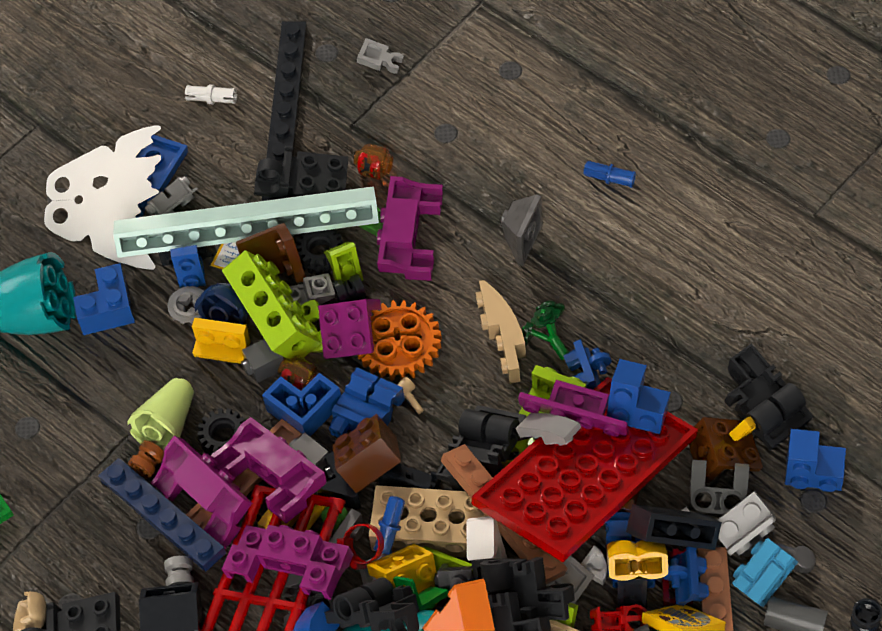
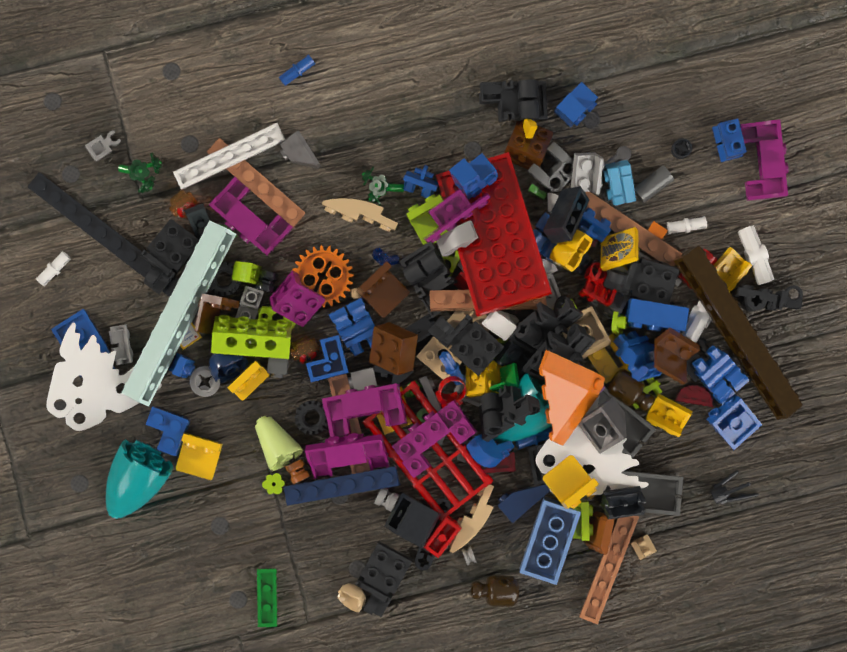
camera: 65 degrees left, 30 degrees up
none -> dark green plant [118,152,162,193]
none -> white tile [173,123,285,190]
none -> yellow bracket [176,433,223,480]
none -> black slope [185,203,211,240]
none -> nougat plate [207,138,306,228]
none -> lime plant [262,473,285,494]
none -> reddish brown bracket [356,261,410,318]
none -> clear blue arm [372,248,400,266]
none -> black plate [428,314,504,376]
none -> bright green tile [527,184,547,201]

